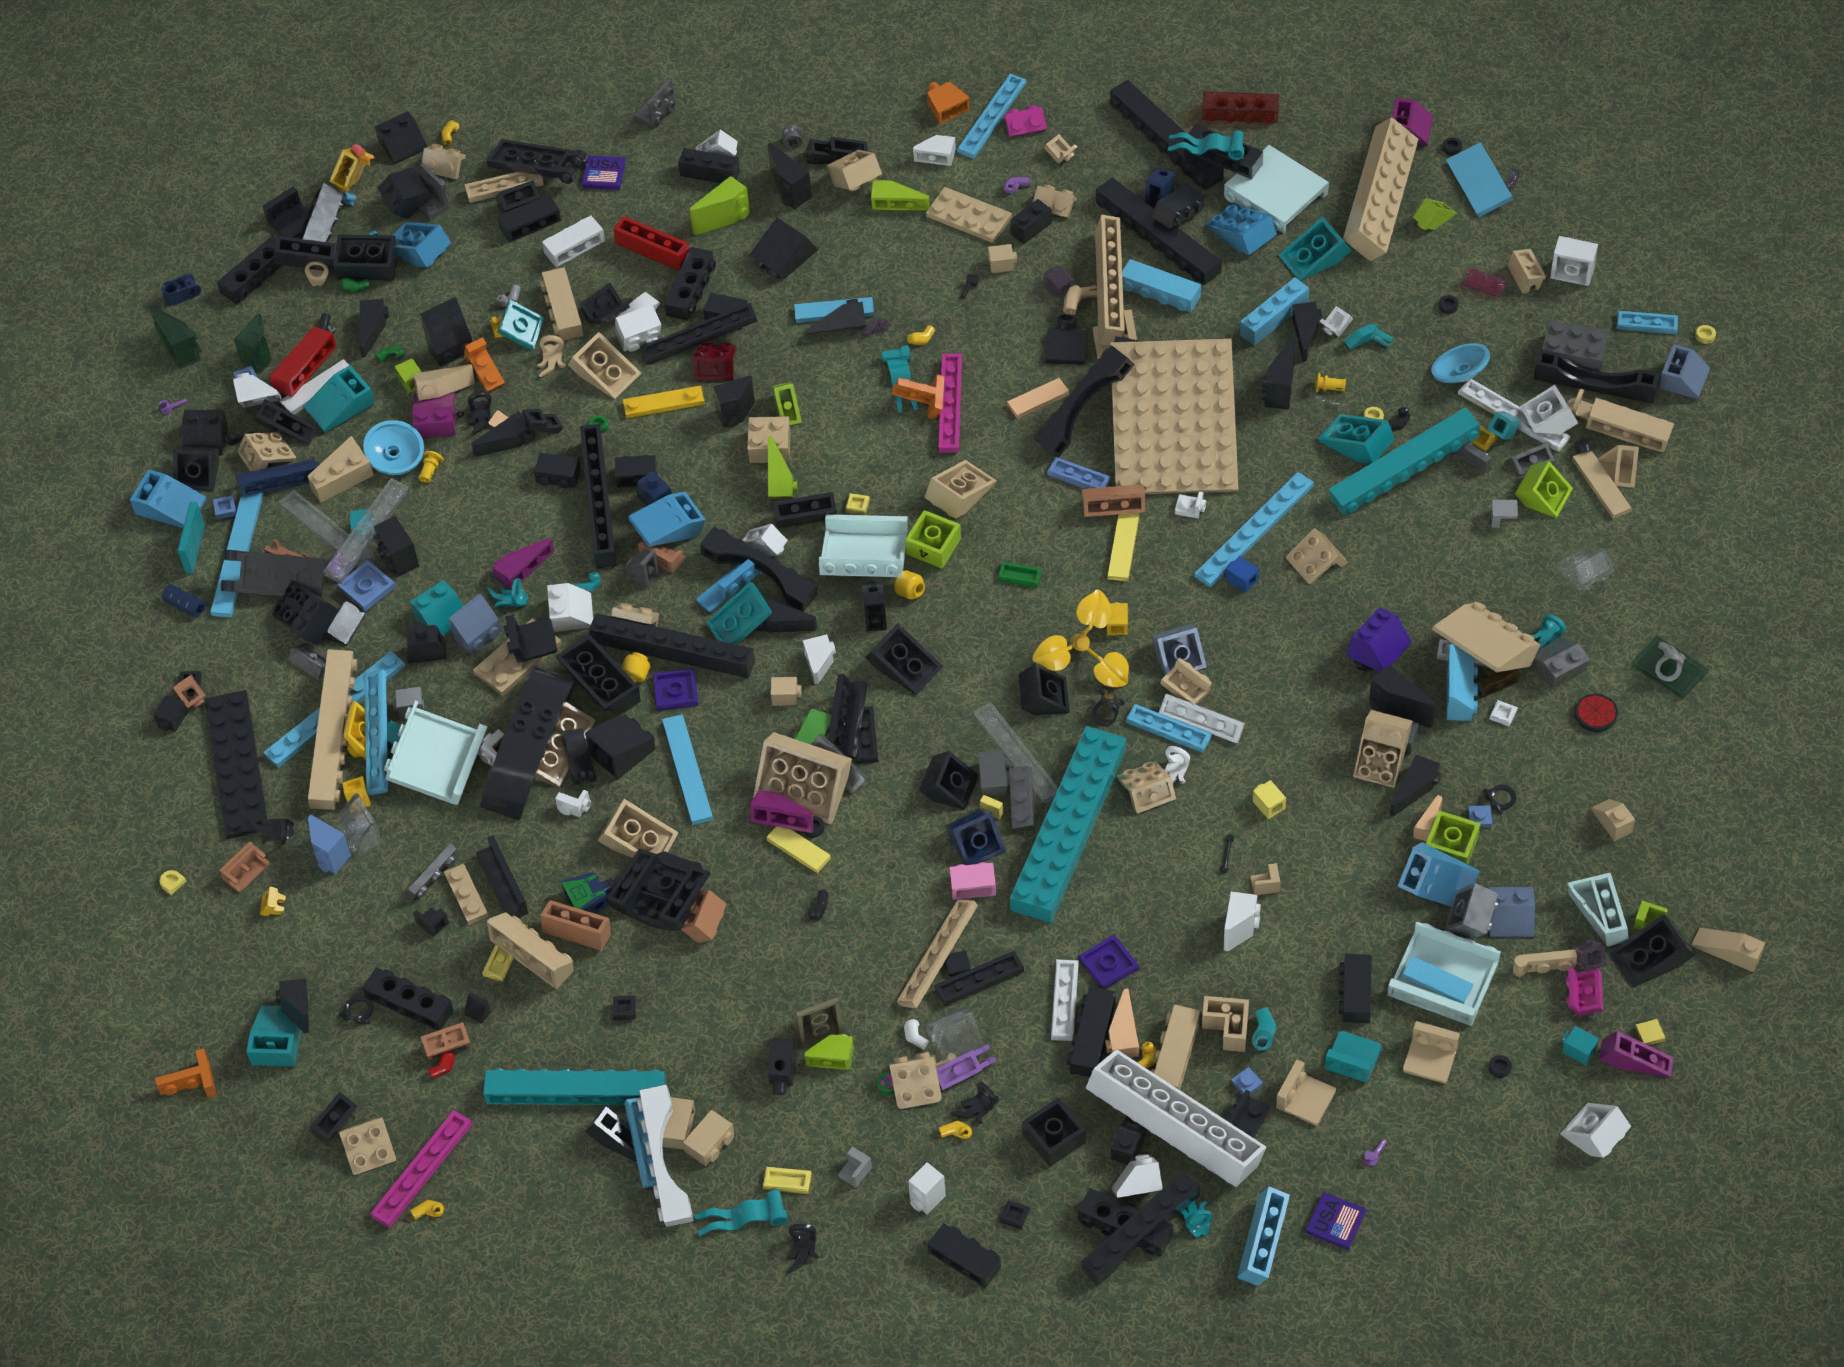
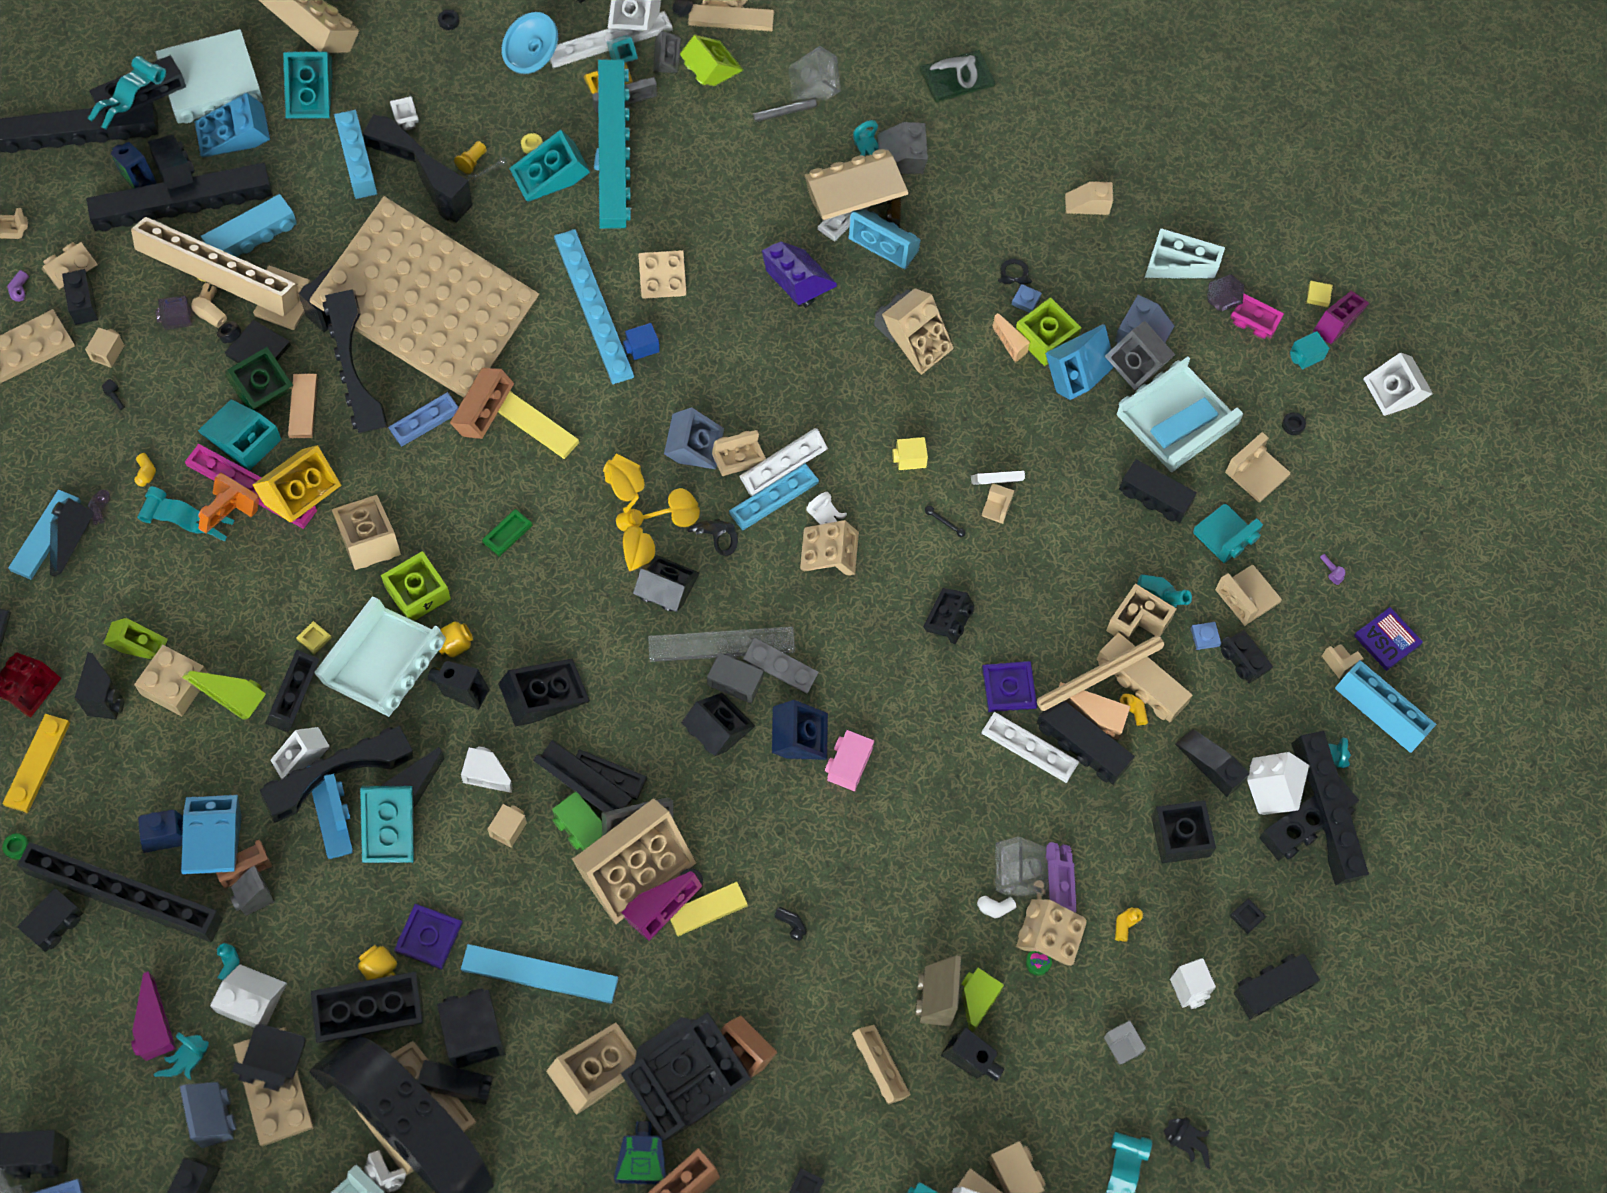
camera: 70 degrees left, 10 degrees up
teal slope [410,580,463,636] -> none
white bracket [555,790,591,817] -> none
black brick [589,613,755,679] -> none
tan bracket [611,603,659,627] -> none
black brick [615,455,657,488] -> none
light yellow tile [763,1167,812,1194] -> none
tan tile [897,899,978,1008] -> none
black plate [935,951,1024,1006] -> none
black tile [945,950,971,977] -> none
black piece [950,1082,999,1124] -> none
light yellow tile [980,795,1003,820] -> none
teal brick [1010,726,1126,923] -> none
white brick [1086,1049,1266,1187] -> none
white bracket [1175,491,1206,519] -> none
clear red brick [1202,91,1279,124] -> none
white slope [1224,892,1261,951] -> none
teal arm [1344,324,1394,350] -> none
black slope [1369,664,1436,728] -> none
black arm [1388,407,1410,430] -> none
black slope [1390,755,1442,816] -> none
white tile [1490,700,1518,727] -> none
light grey panel [1491,500,1518,528] -> none
tan plate [1513,949,1577,977] -> none
tile [1575,693,1618,733] -> none
black slope [1610,914,1695,988] -> none
lime panel [1634,901,1668,930] -> none
tan slope [1691,928,1765,972] -> none
none -> teal slope [198,399,282,471]
none -> dark green brick [225,347,293,412]
none -> yellow slope [252,445,342,522]
none -> flat silver bar [753,99,817,122]
none -> tan plate [852,1025,910,1104]
none -> black bracket [923,588,974,644]
none -> white tile [971,471,1025,485]
none -> tan axle [1037,636,1164,711]
none -> tan panel [1322,644,1364,679]

